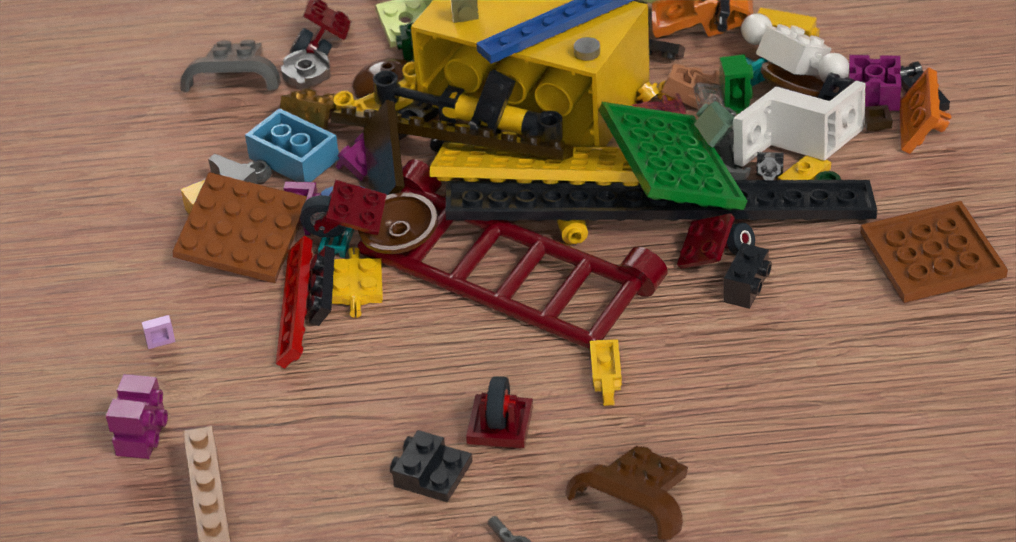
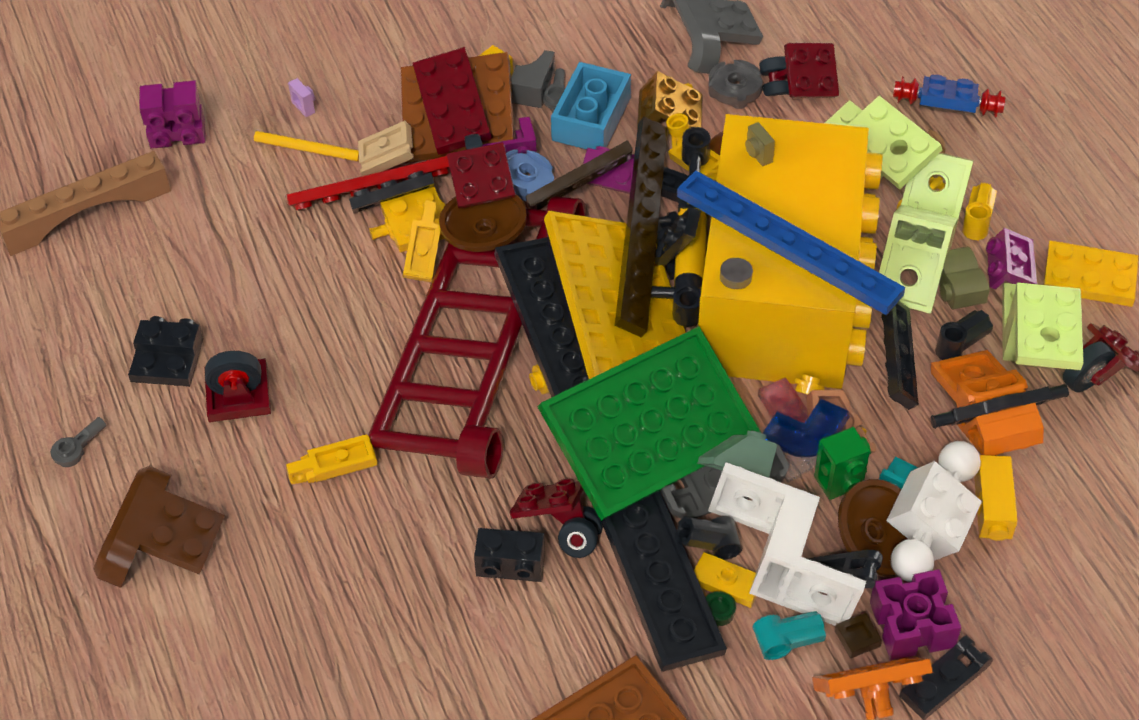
camera: 70 degrees right, 10 degrees up
none -> yellow bar [254,131,359,162]
none -> tan plate [358,121,414,176]
none -> yellow hinge [402,200,441,283]
none -> dark red plate [412,47,492,155]
none -> teal piece [752,611,826,660]
none -> clear blue plate [763,398,850,458]

